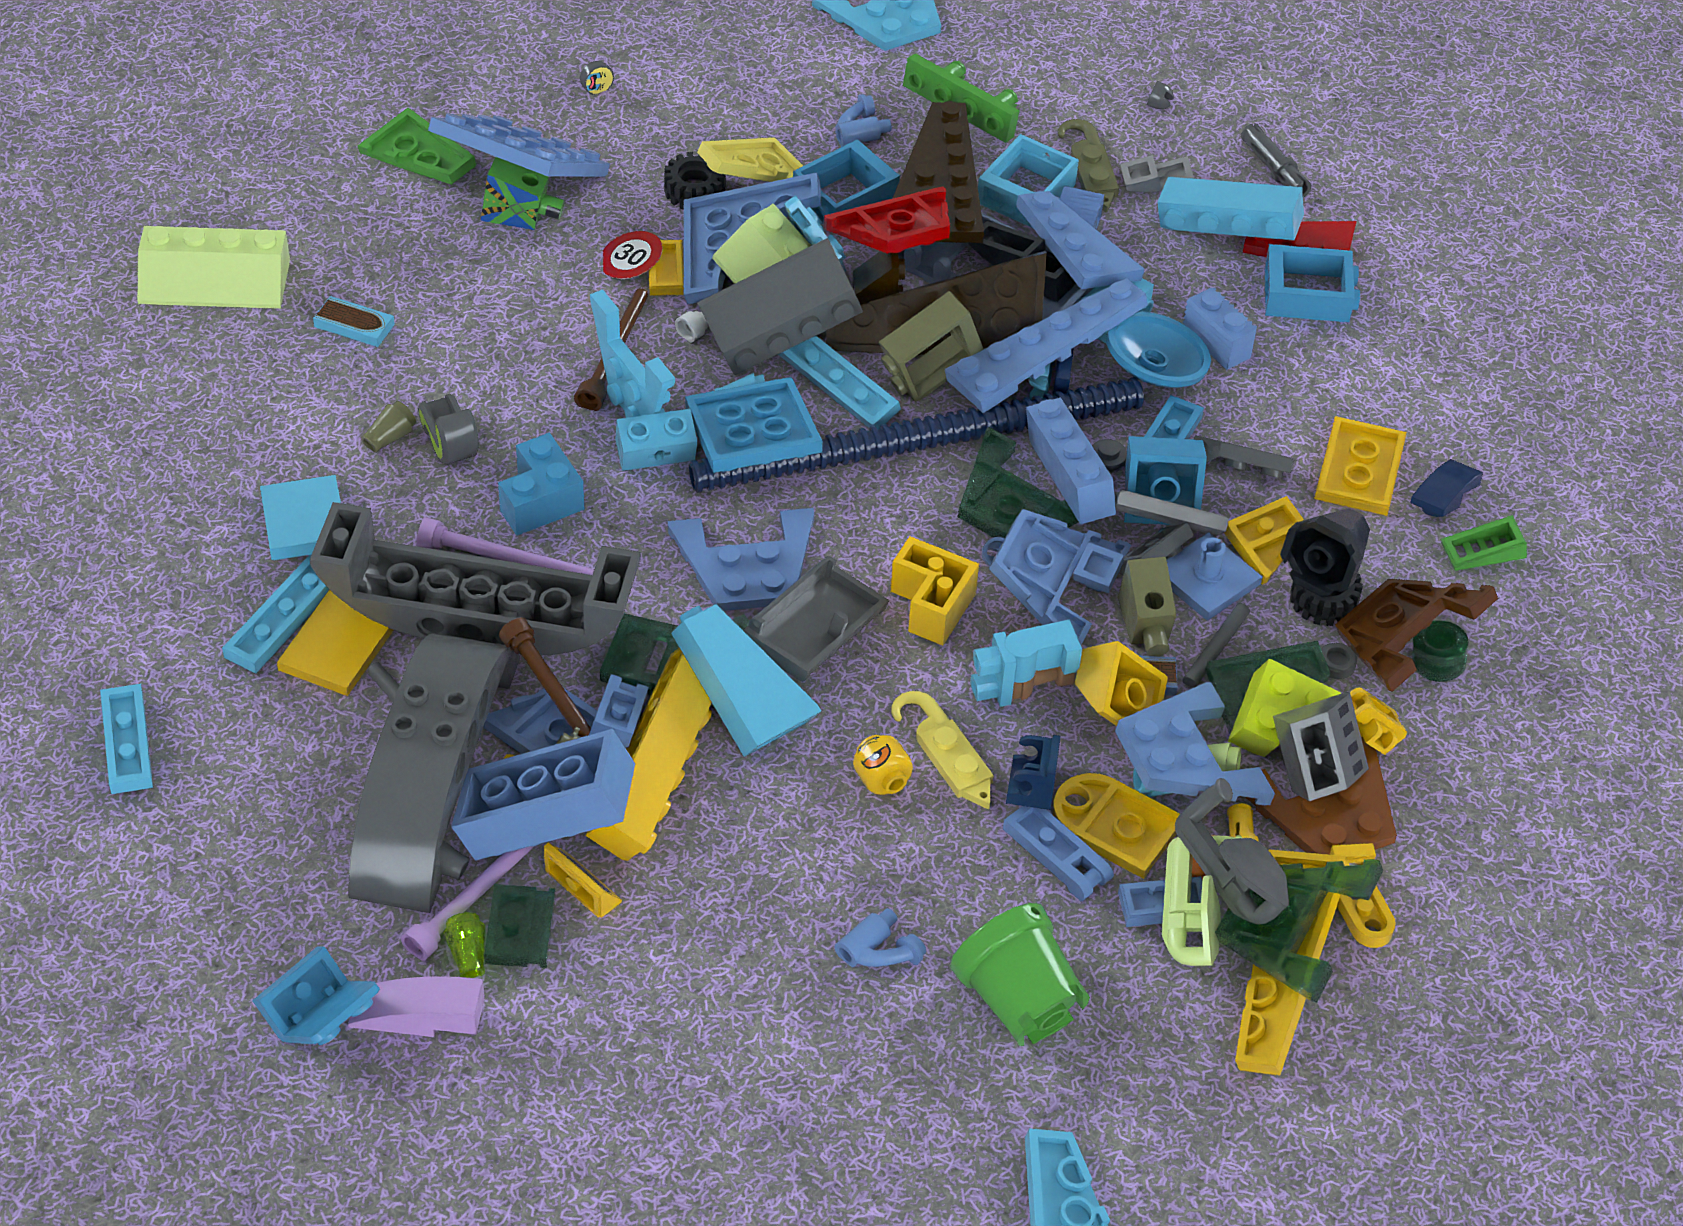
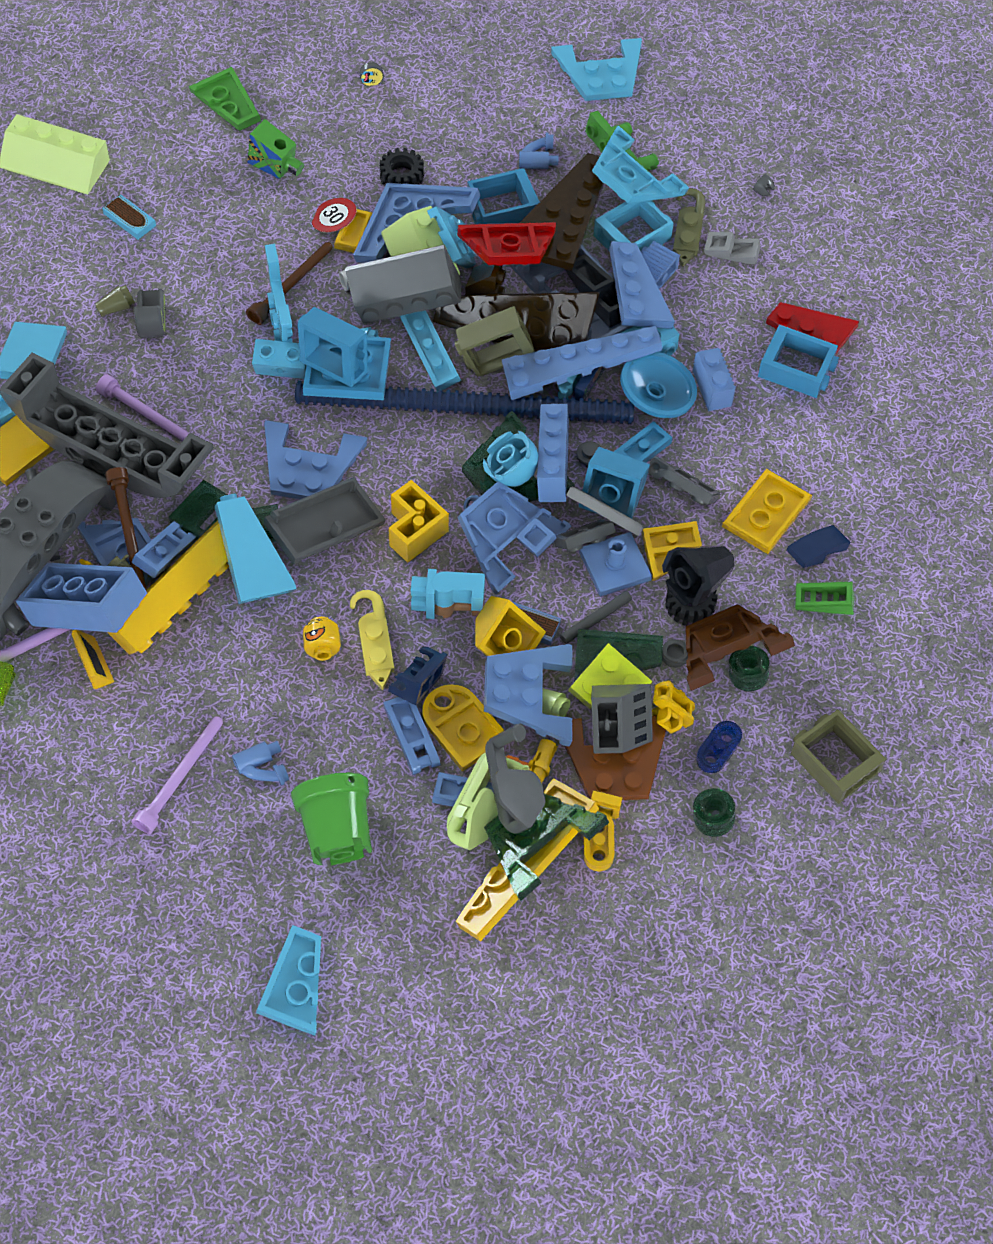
camera: 20 degrees right, 10 degrees up
medium blue plate [428,113,610,177] -> none
clear green plate [484,884,556,968] -> none
dark azure brick [498,432,585,536] -> none
light yellow wing [697,137,803,182] -> none
olive torso [1118,557,1176,656] -> none
medium azure brick [1157,177,1304,240] -> none
dark grey pin [1241,123,1312,198] -> none
none -> lavender piece [131,716,223,835]
none -> dark azure window [297,307,368,387]
none -> medium azure cylinder [483,431,539,487]
none -> medium azure wing [592,126,689,204]
none -> clear green wheel [693,788,735,837]
none -> clear blue plate [696,721,742,773]
none -> olive window [791,709,886,804]

